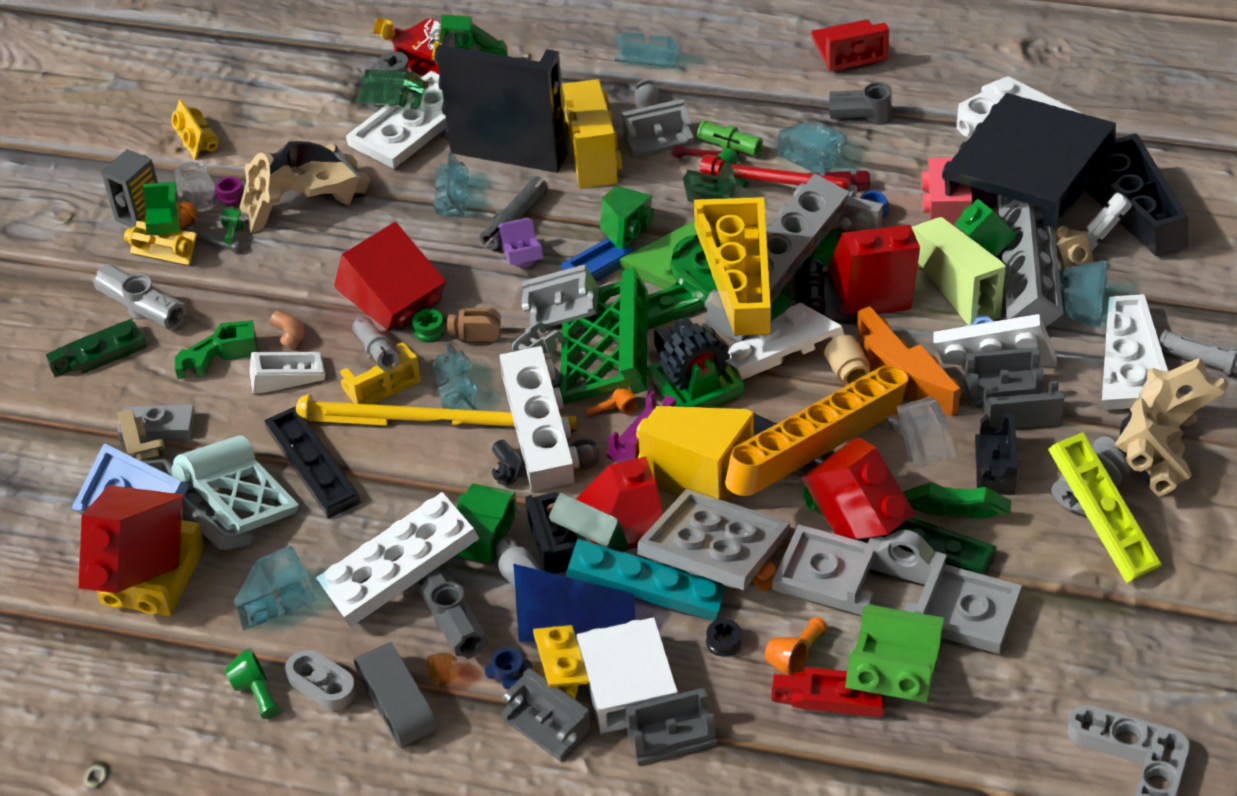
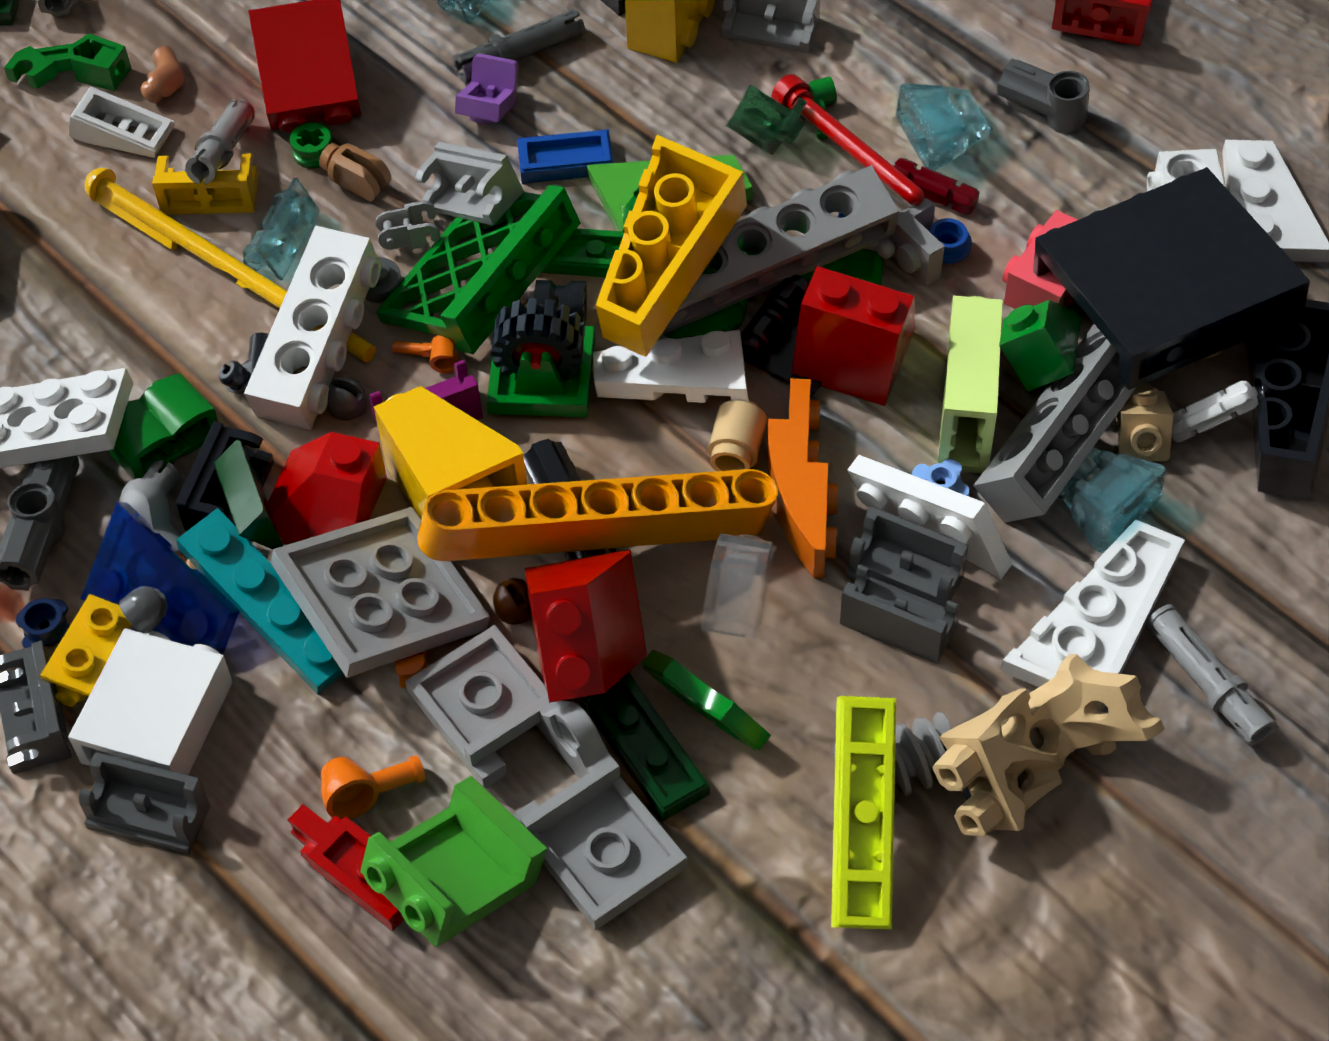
camera: 30 degrees right, 10 degrees up
black tile [264,406,361,519] -> none
green slope [600,186,654,249] -> none
dark red hinge [672,145,738,158] -> none
bright green pin [697,120,763,157] -> none
black bush [706,618,742,657] -> none
black hinge [975,412,1018,495] -> none
none -> dark grey hinge [119,586,168,634]
none -> reddish brown hinge [493,577,532,625]

